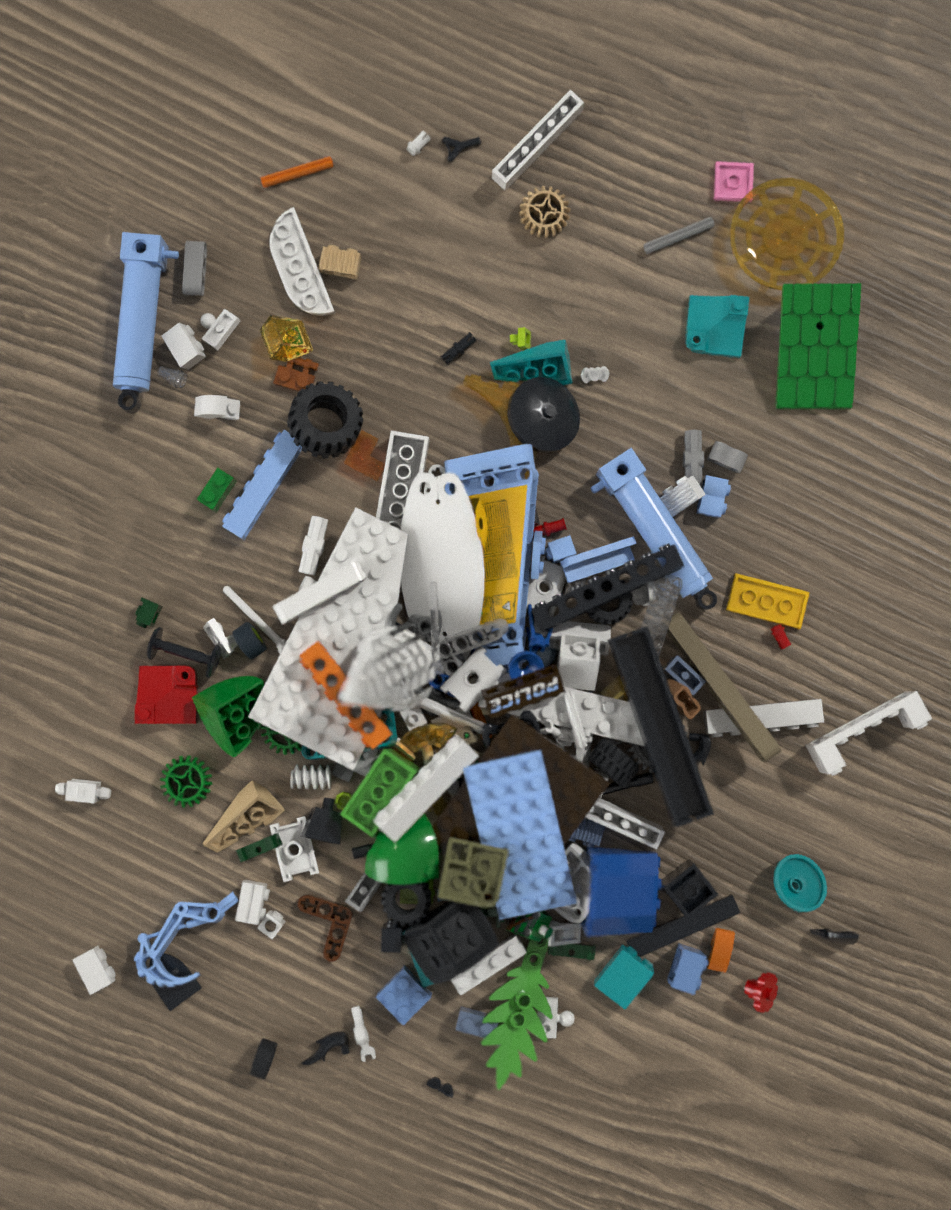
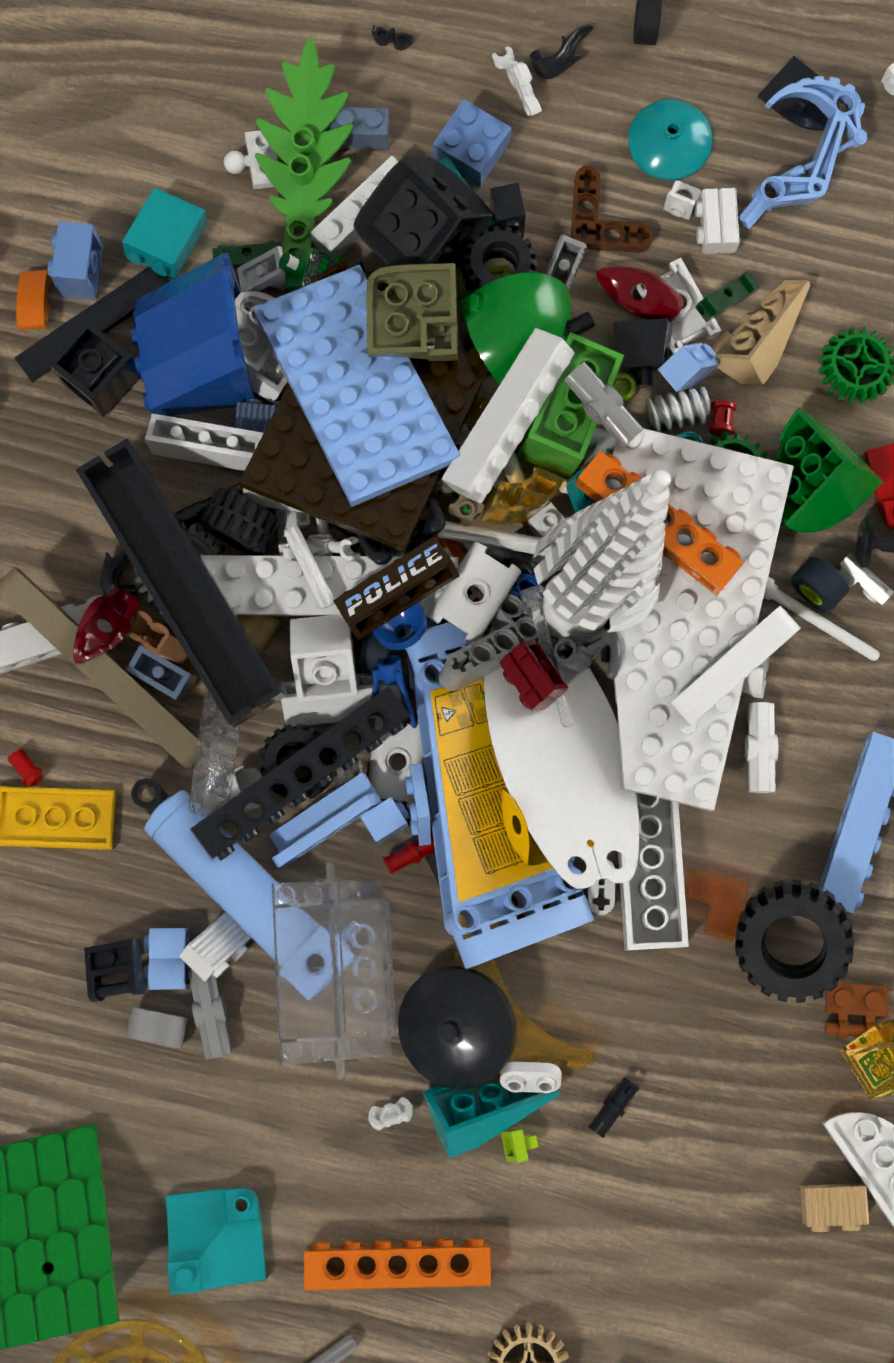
camera: 170 degrees right, 5 degrees down
none -> dark red piece [73,587,140,664]
none -> black plate [84,939,147,1002]
none -> clear piece [272,863,397,1080]
none -> orange brick [304,1238,491,1290]
none -> dark red brick [499,640,568,711]
none -> white plate [500,1062,562,1093]
none -> light grey piece [564,362,644,447]
none -> dark red piece [596,267,684,322]
none -> teal dish [628,99,713,181]
none -> light blue brick [658,342,719,392]
none -> red bush [708,401,737,436]

